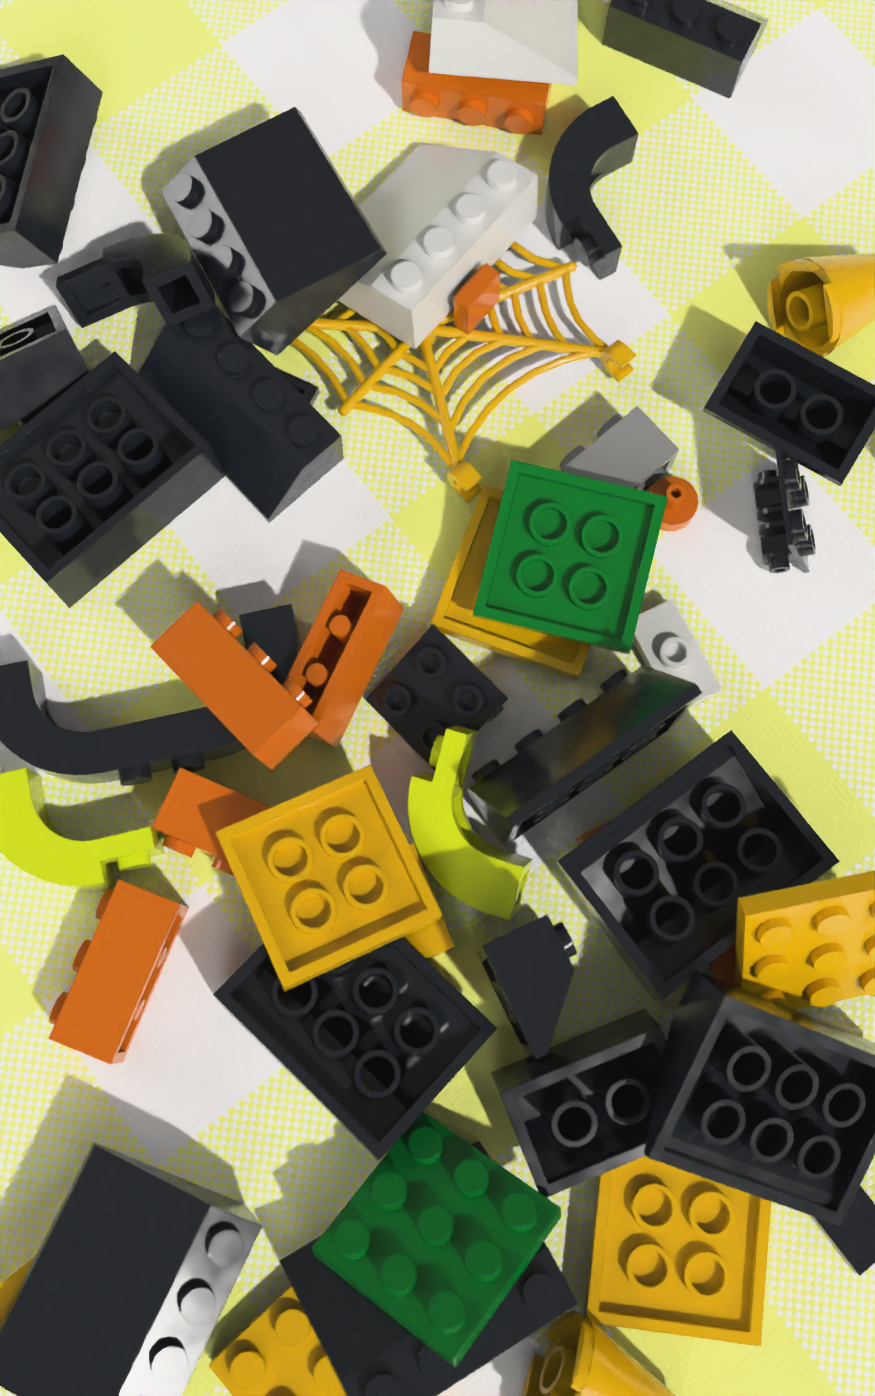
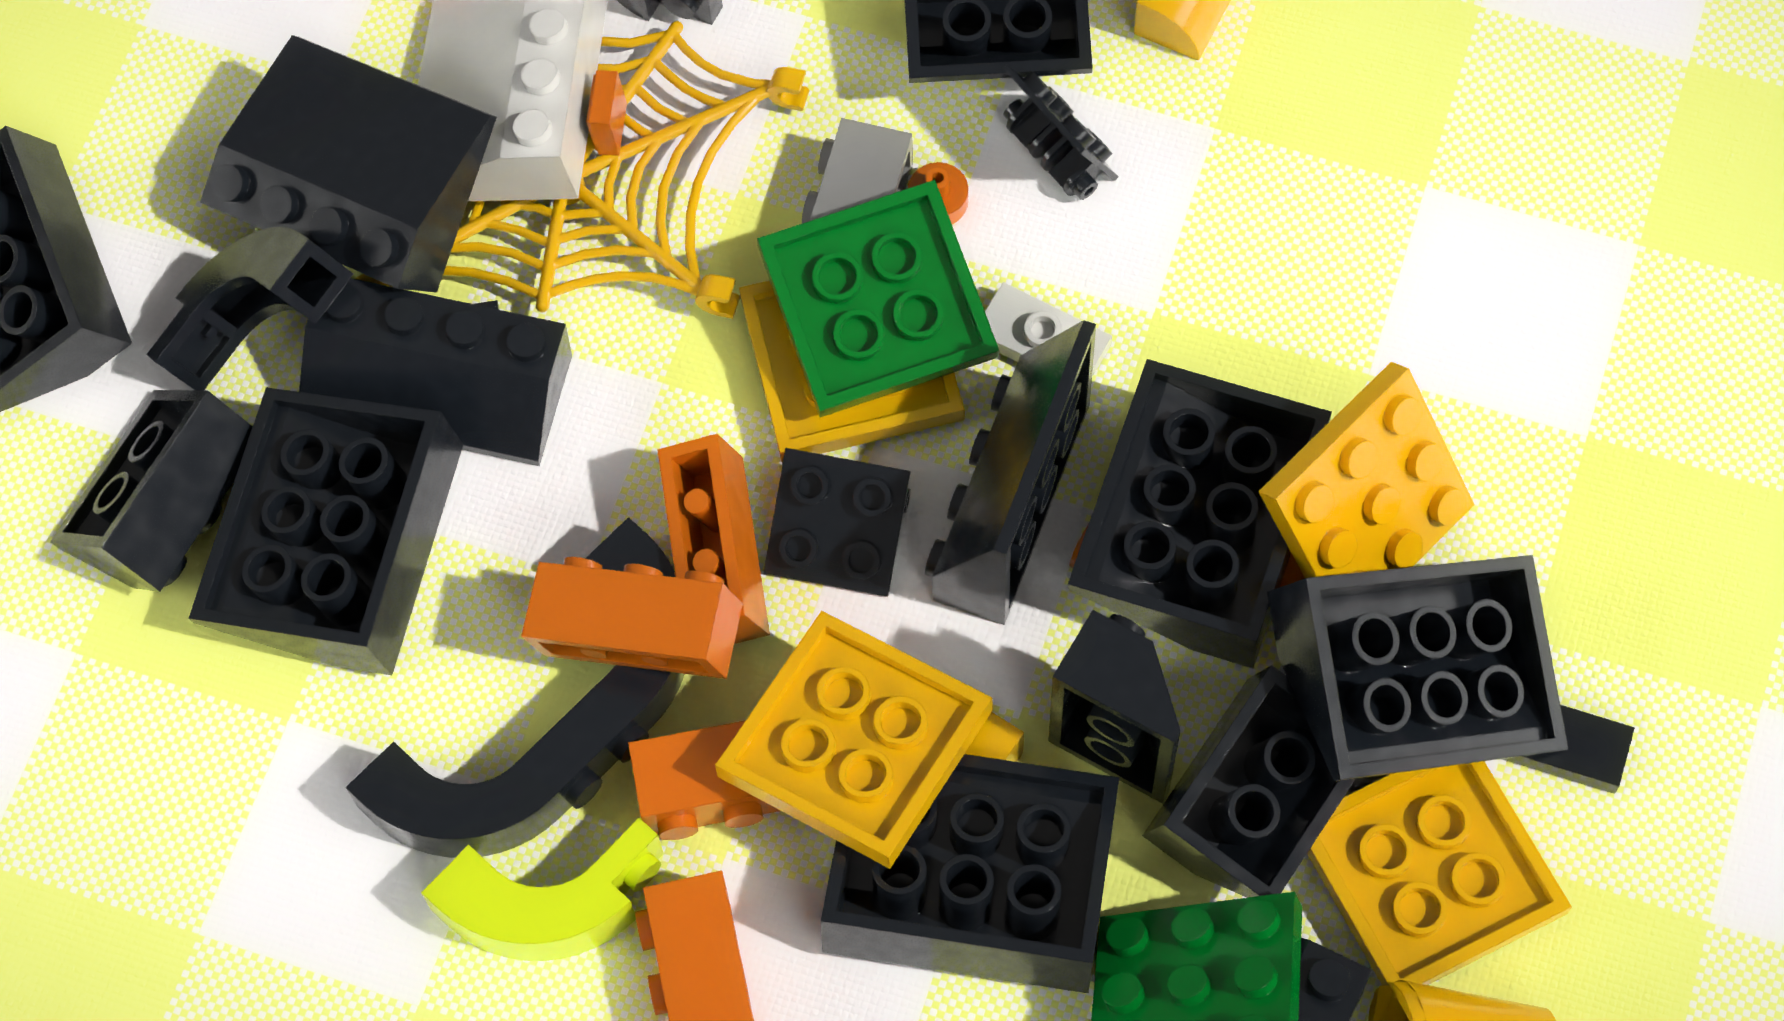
camera: 30 degrees left, 10 degrees down
neon yellow arch [408,726,533,920] -> none

